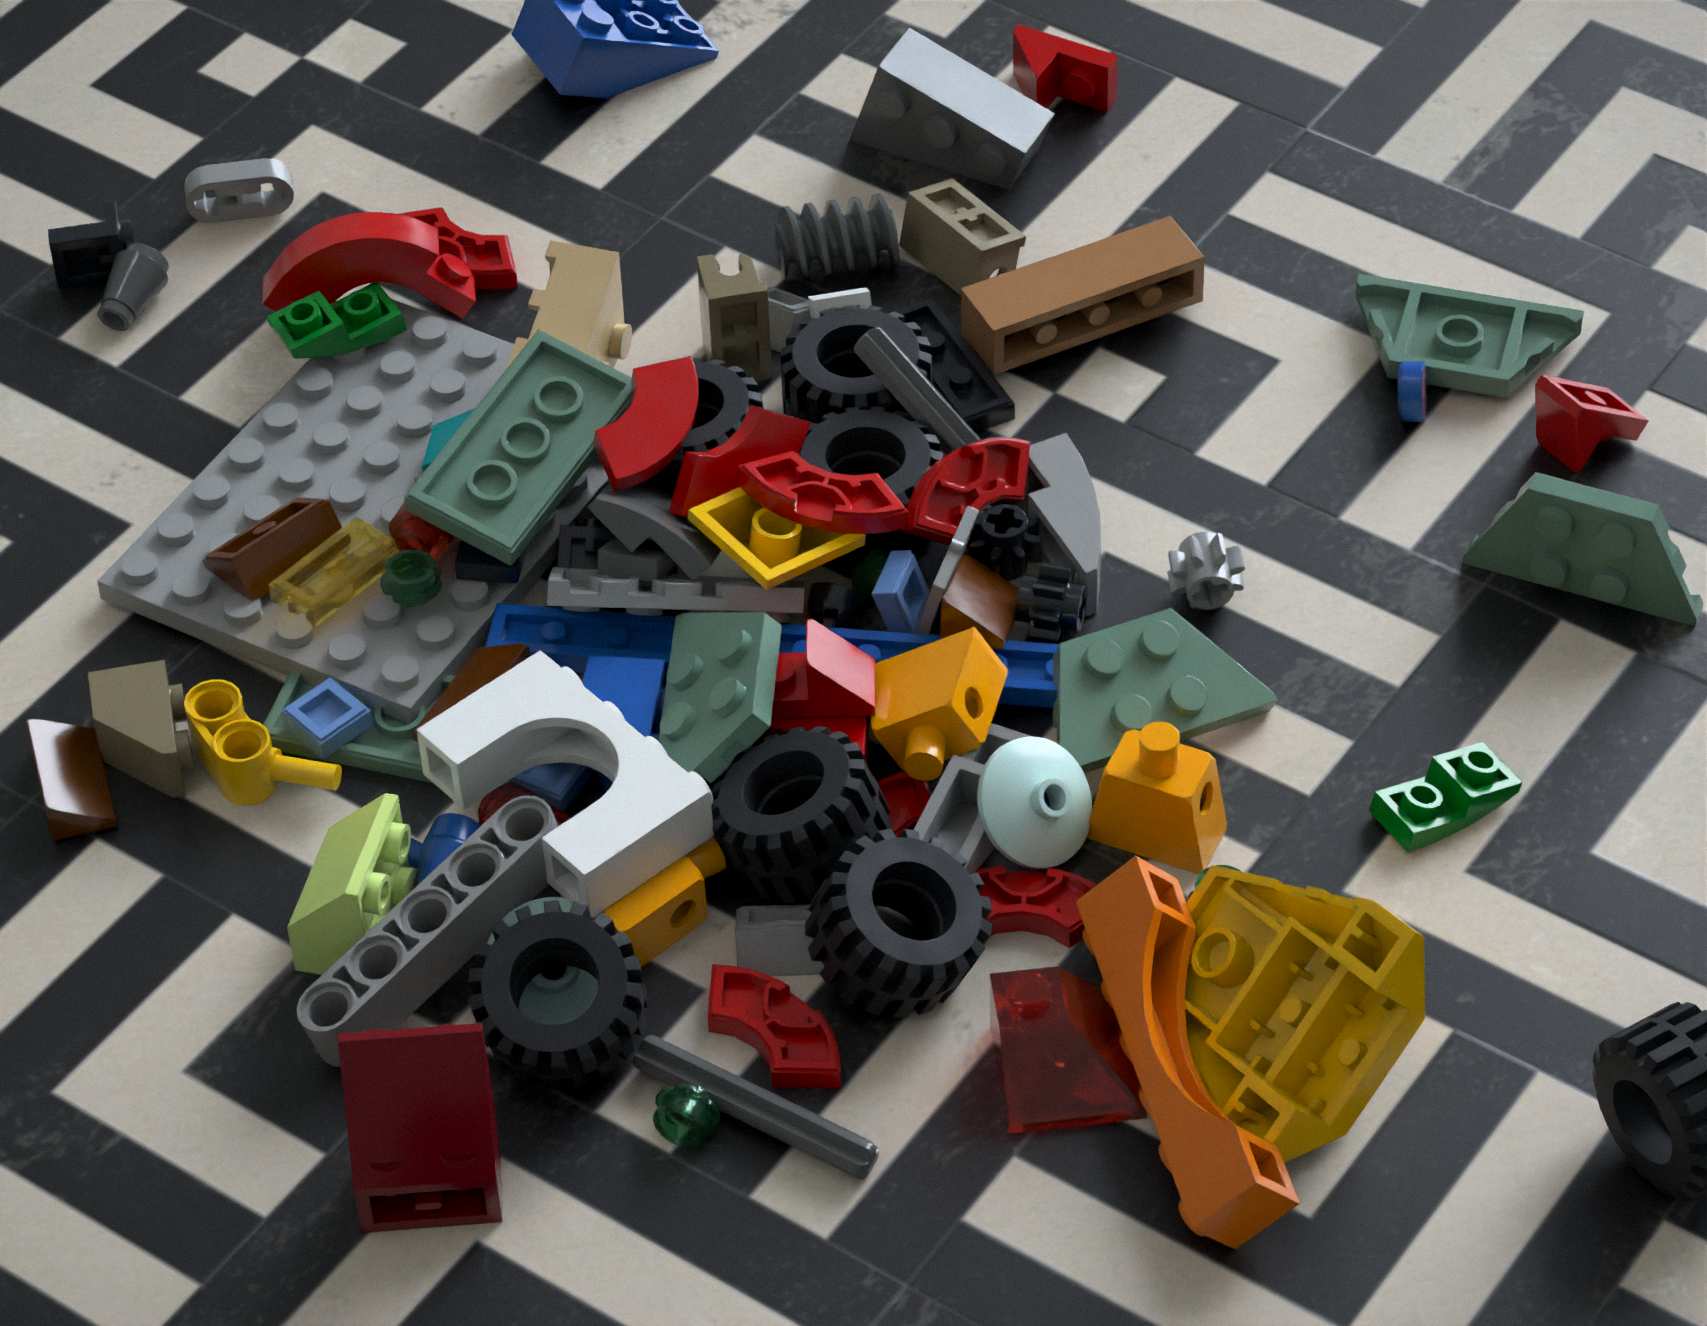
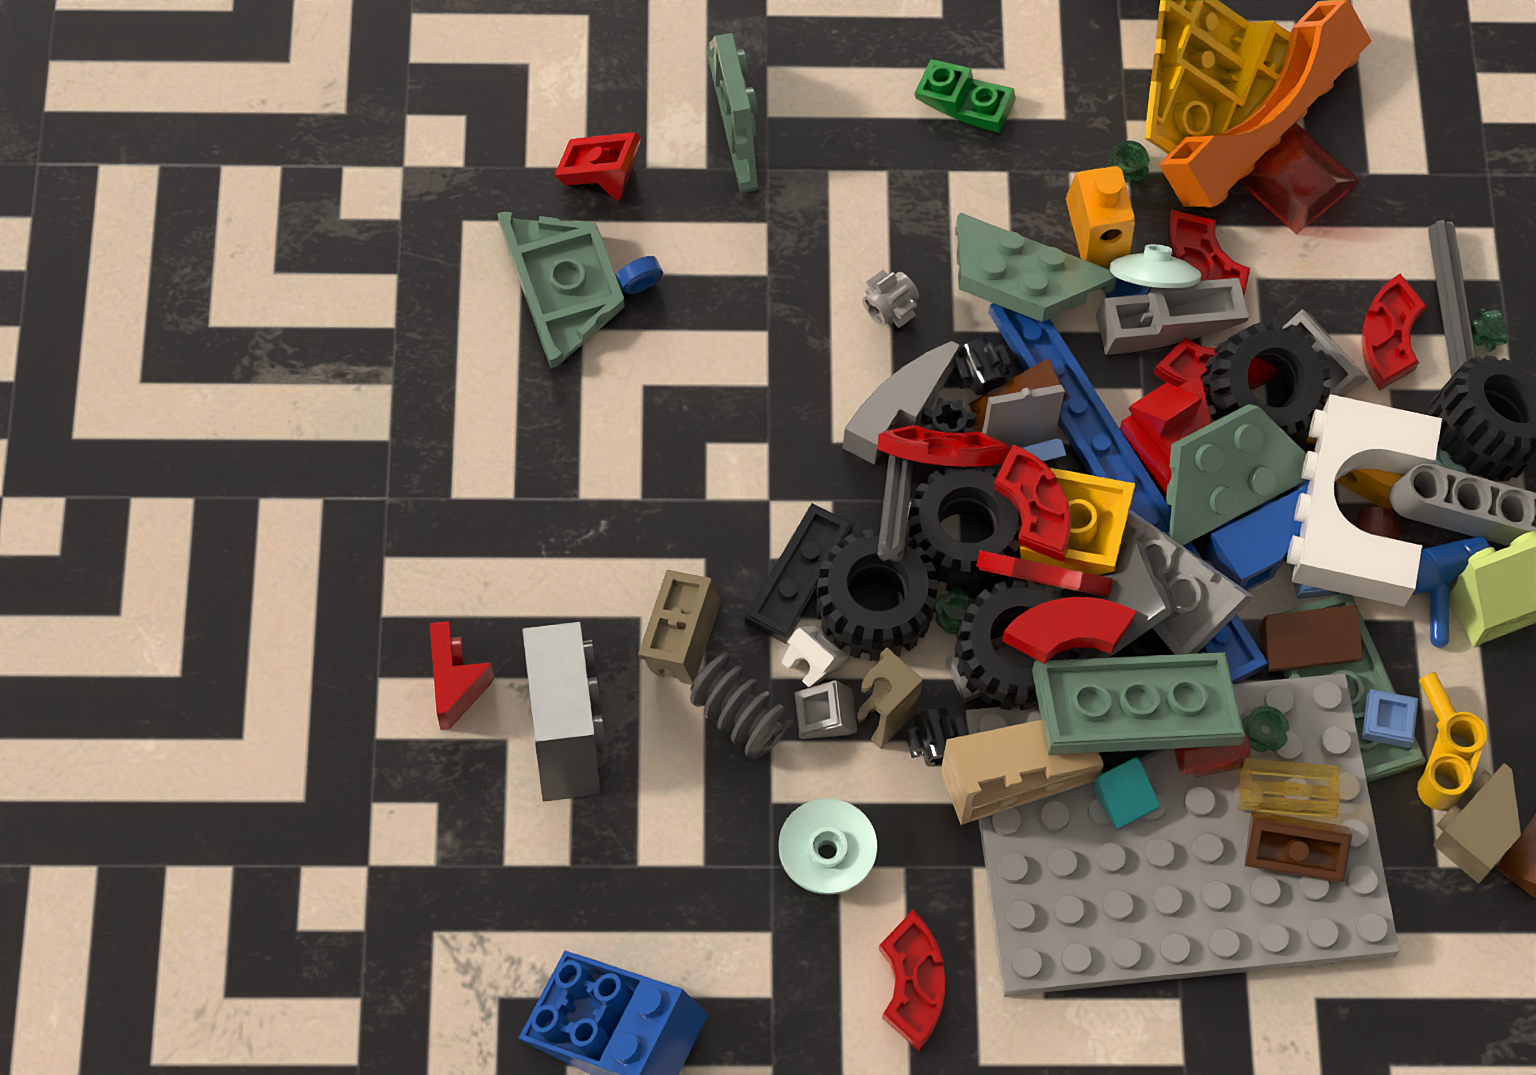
camera: 130 degrees left, 20 degrees up
red arch [262,212,476,319] -> none
green slope [267,282,407,359] -> none
black tyre [805,829,992,1018] -> none
light orange torso [871,627,1008,781] -> none
medium nougat brick [961,216,1205,375] -> none
none -> light aqua dish [779,798,877,895]
none -> black gear [906,708,967,767]

